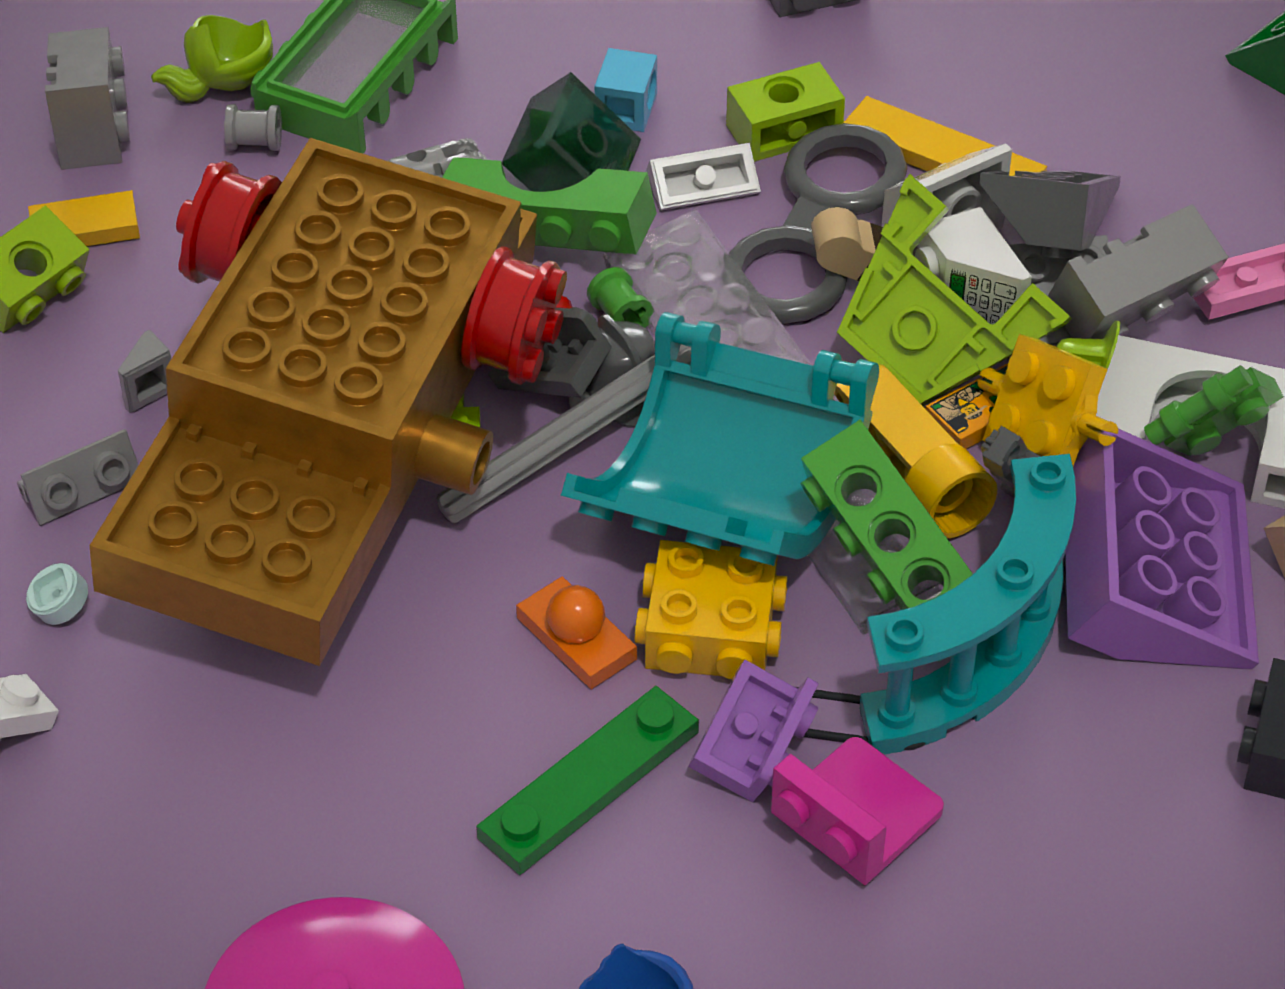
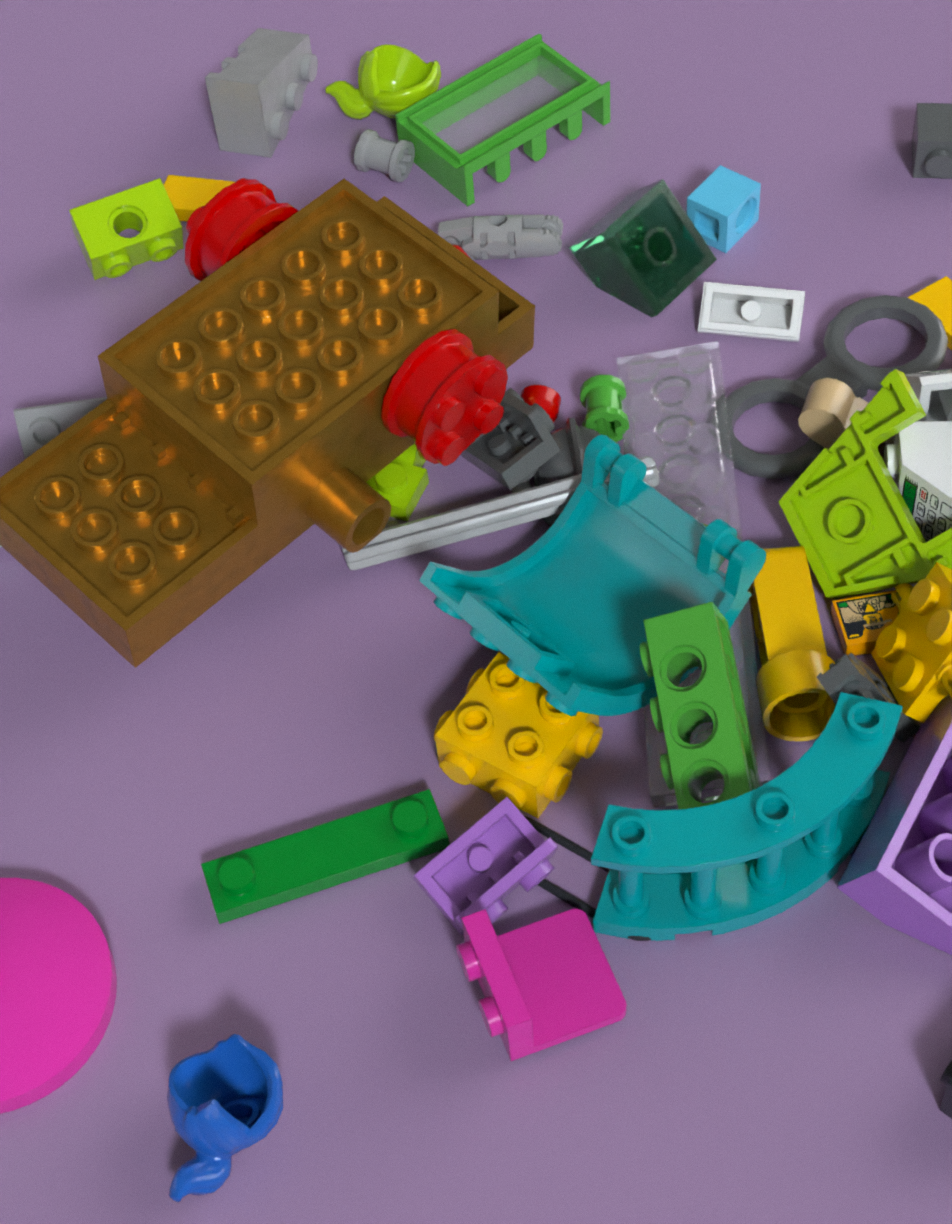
camera: 30 degrees right, 5 degrees up
bright green arch [442,157,657,255] -> none
orange tile [516,576,637,689] -> none
lime brick [726,61,845,162] -> none

